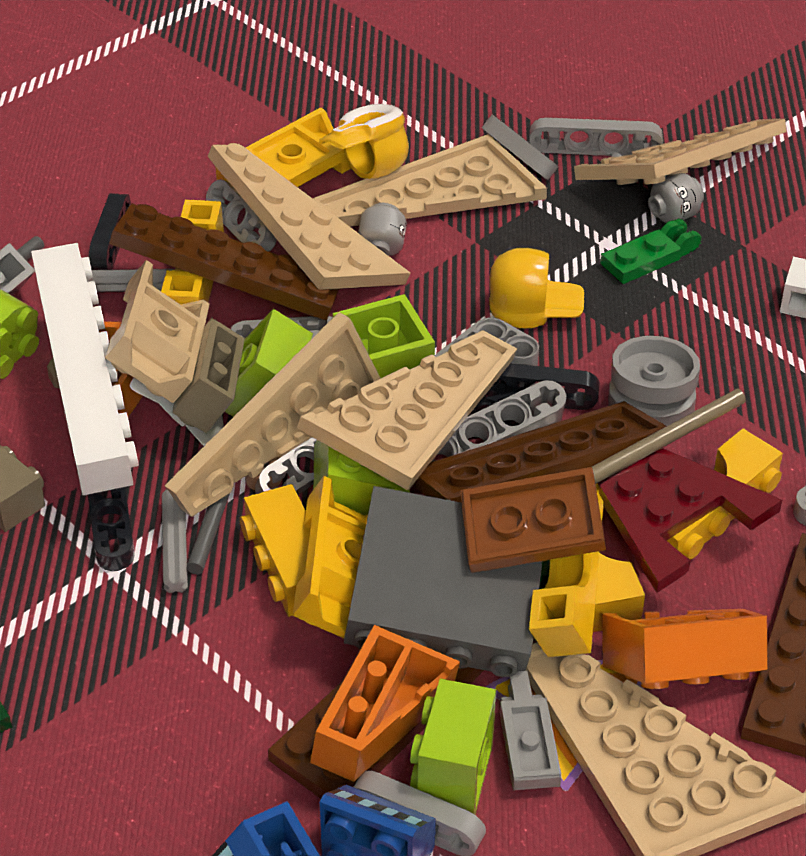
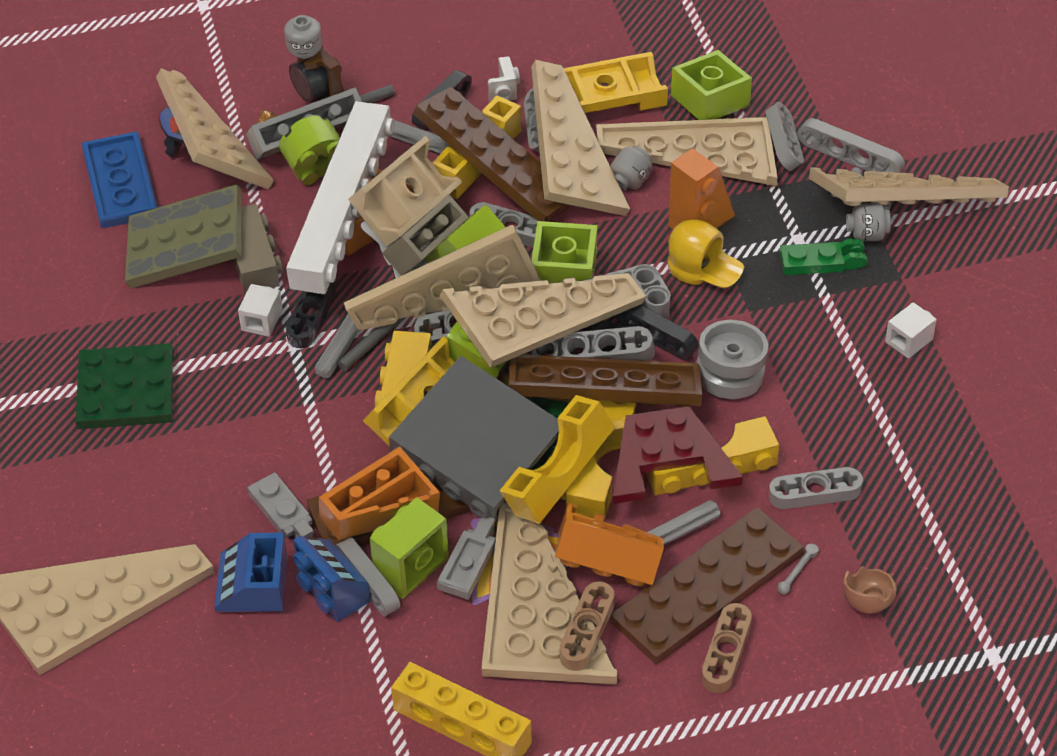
camera: 30 degrees right, 5 degrees up
yellow piece [319,104,409,179] -> none
dark orange tile [461,467,606,573] -> none
dark tan bar [592,388,746,484] -> none
none -> white brick [238,284,283,337]
none -> light grey hinge [247,472,314,538]
none -> white bracket [488,56,520,102]
none -> medium nougat beam [560,582,614,671]
none -> light grey axle [648,501,720,546]
none -> orange wedge [668,148,735,229]
none -> lime brick [671,50,752,120]

